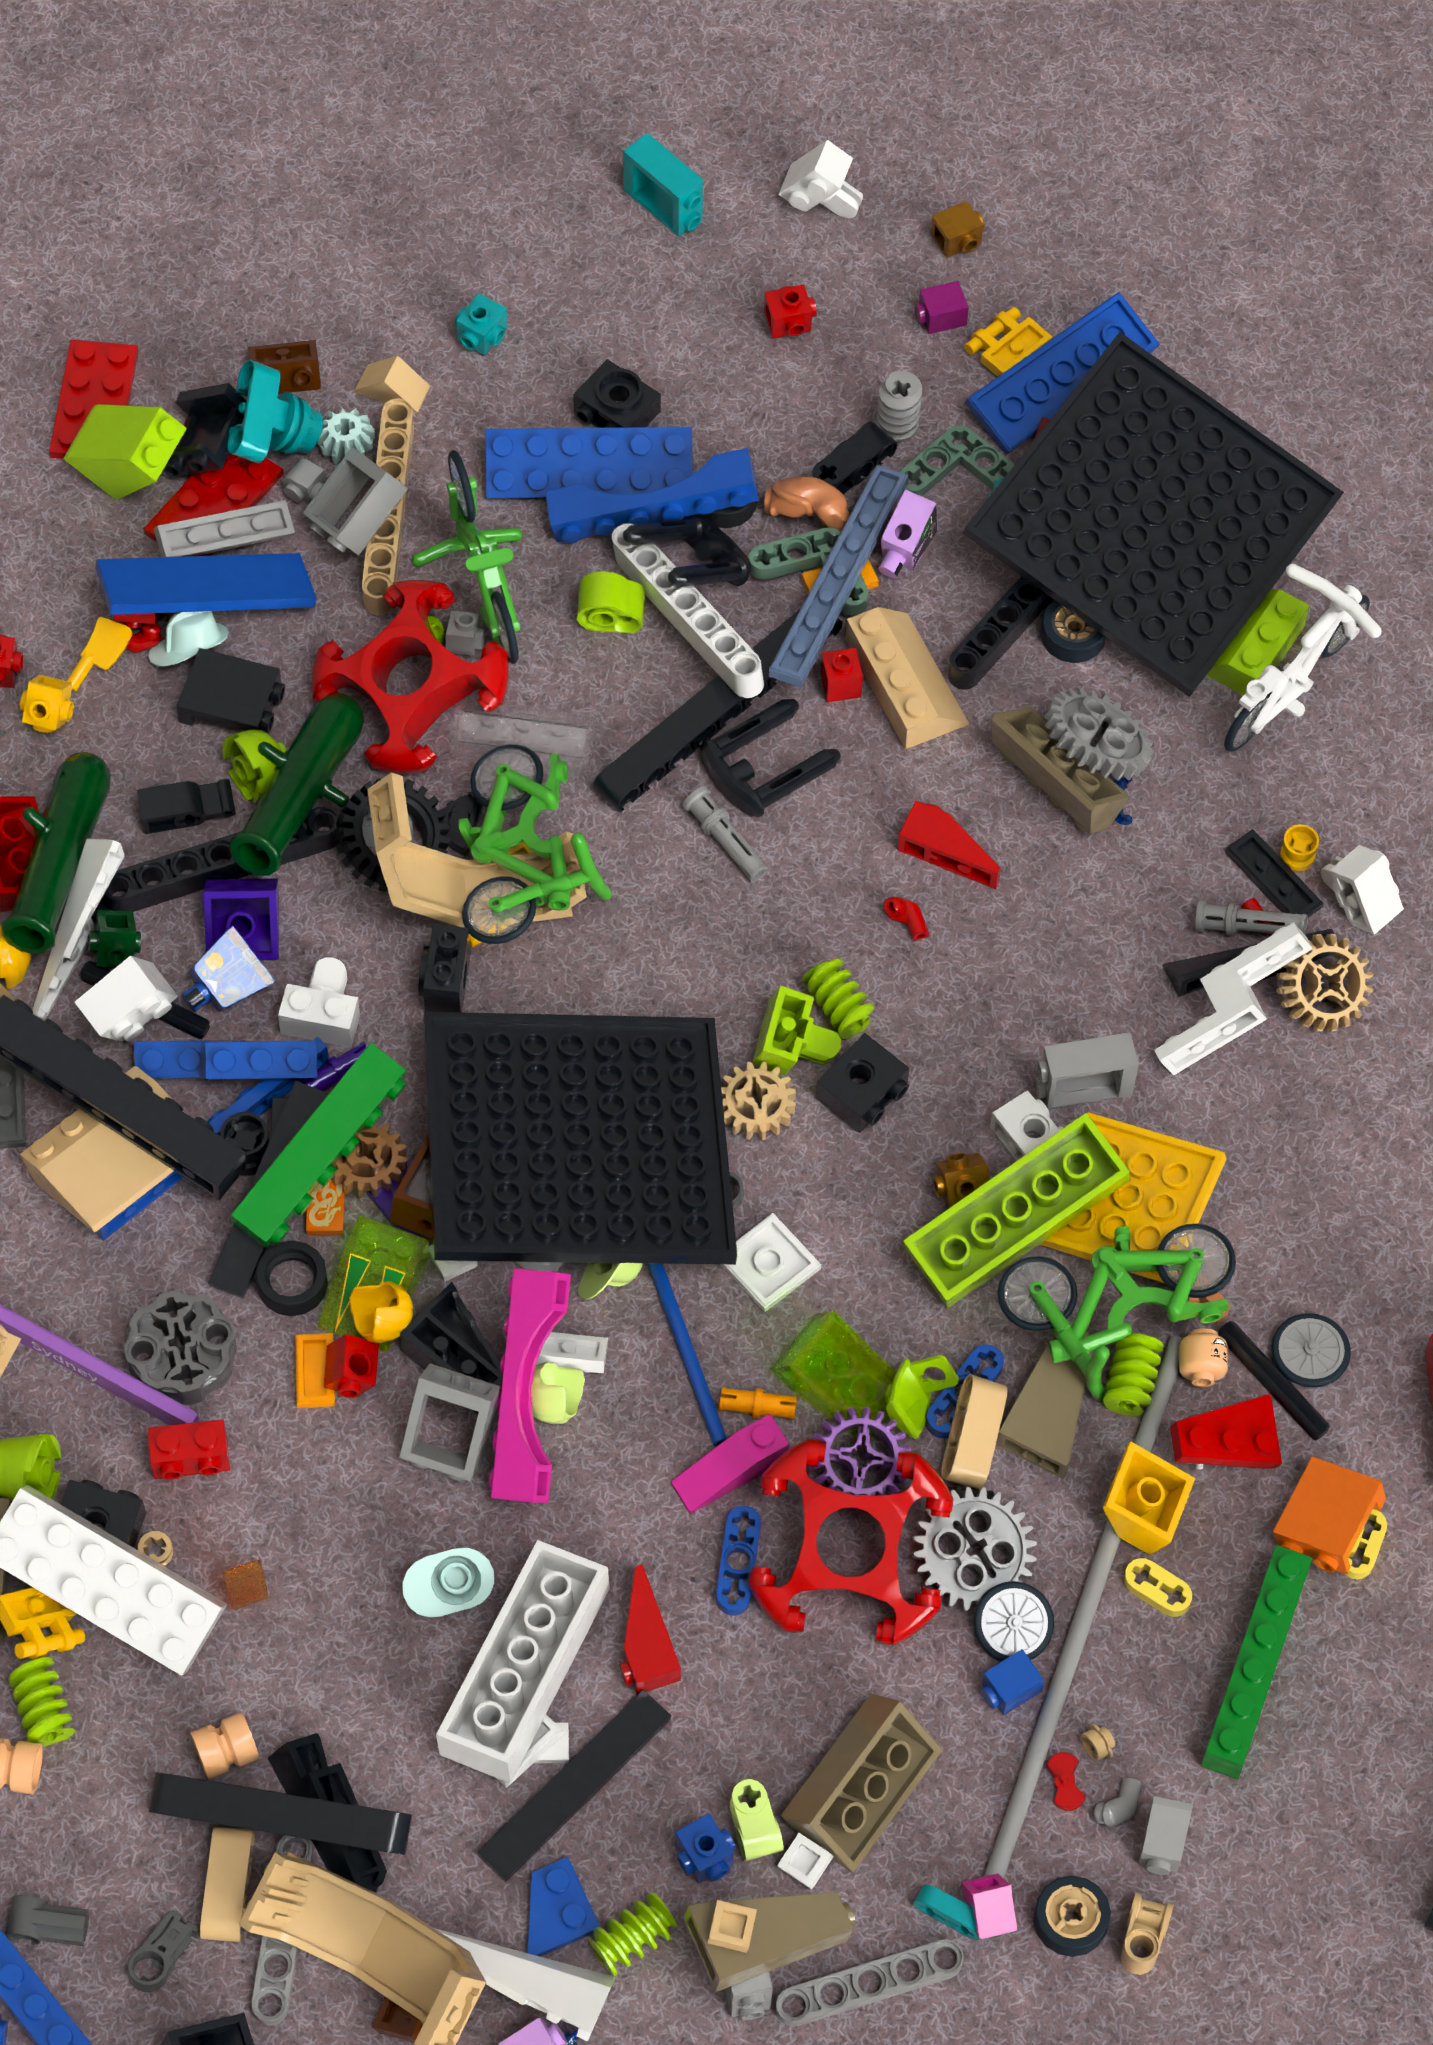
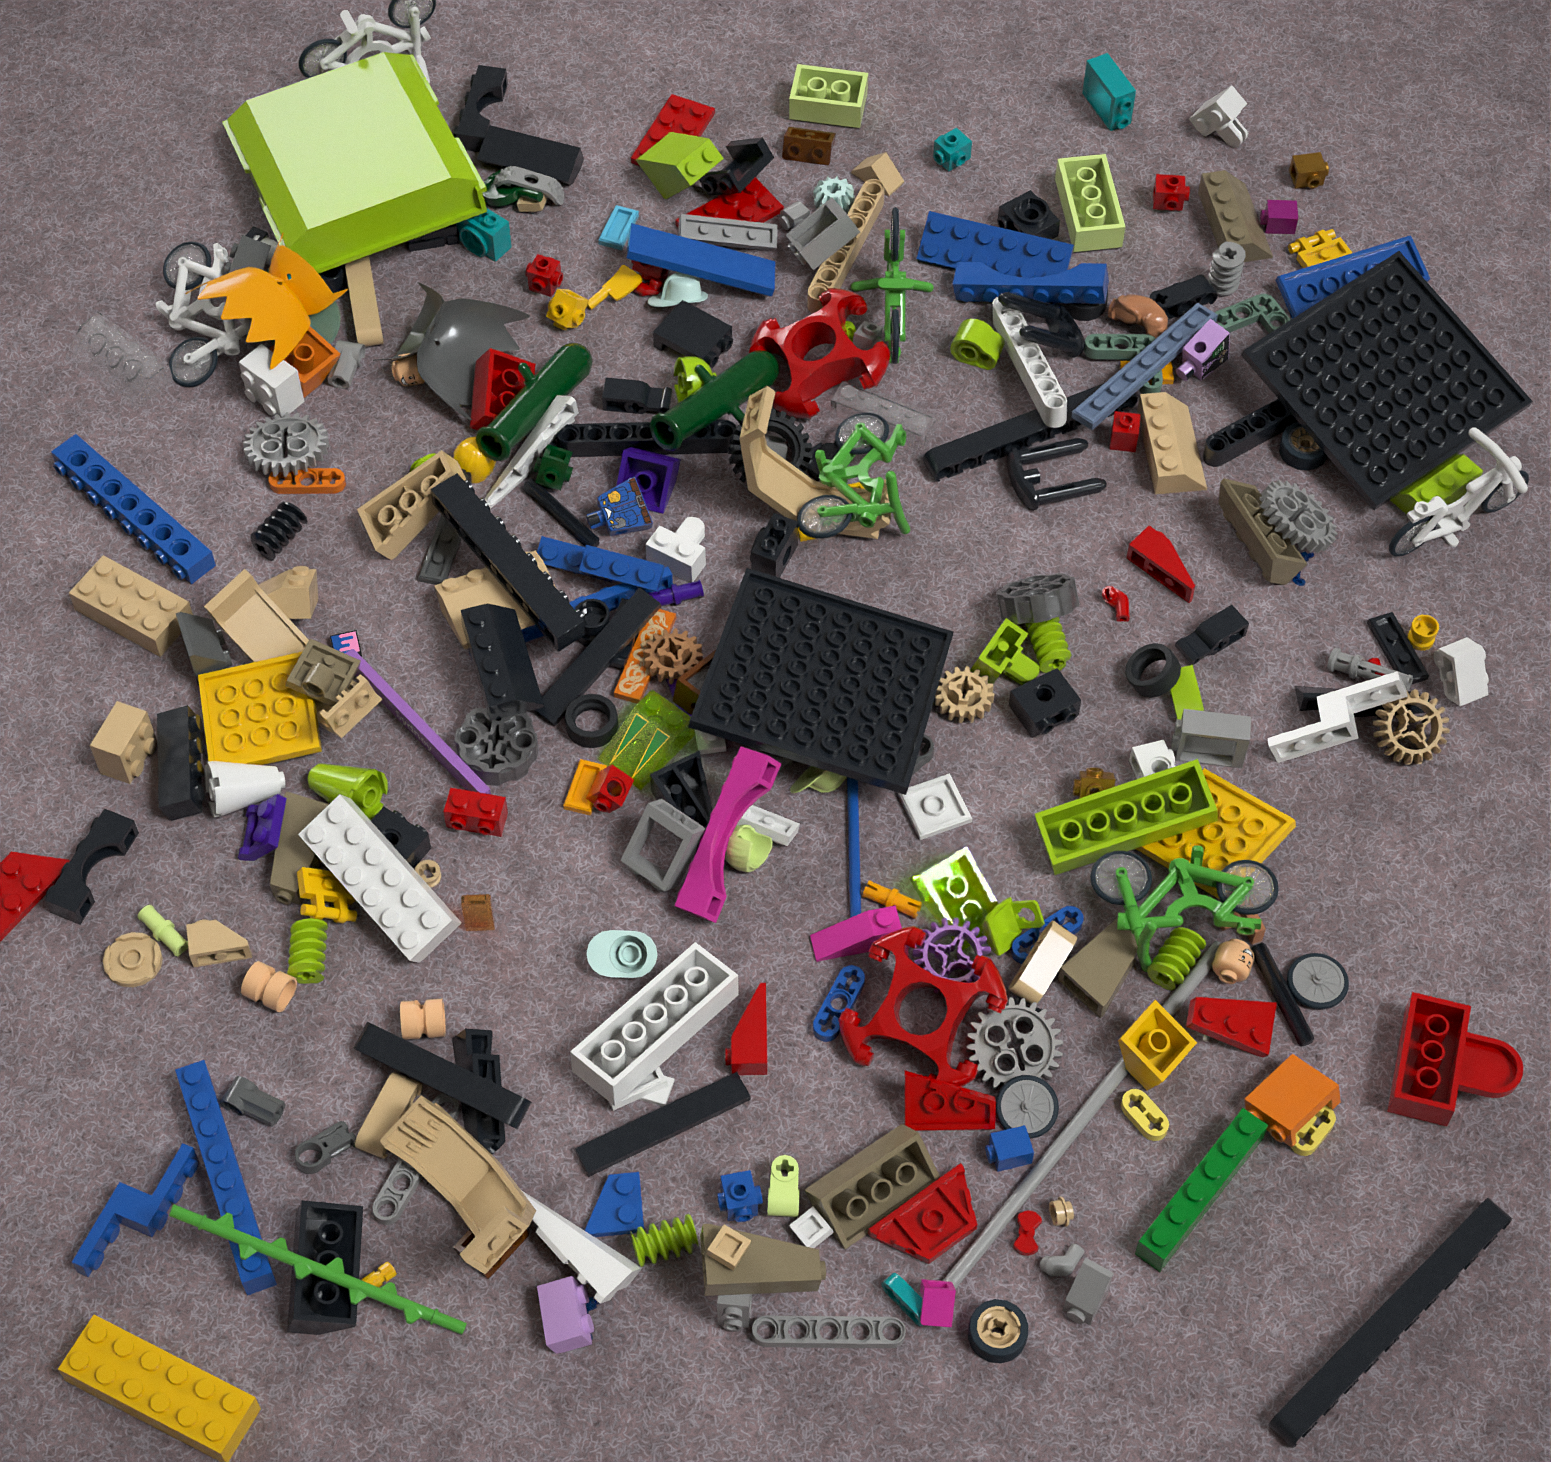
camera: 20 degrees right, 5 degrees down
white brick [75,956,178,1042] -> none
teal beam [227,360,323,463] -> none
green brick [231,1043,407,1249] -> none
yellow hair [349,1281,413,1343] -> none
light grey pin [682,786,769,883] -> none
tan piece [1121,1892,1174,1975] -> none
none -> black slope [461,603,544,721]
none -> medium azure tile [598,205,639,250]
none -> yellowish green brick [789,64,868,128]
none -> red wing [868,1163,978,1264]
none -> red wing [904,1070,996,1131]
none -> flat silver connector [996,573,1080,624]
none -> yellowish green brick [1055,154,1125,252]
none -> black tyre [1125,643,1181,698]
none -> lime slope [1170,665,1204,720]
none -> black piece [1175,605,1249,665]
none -> dark tan slope [1198,170,1273,262]

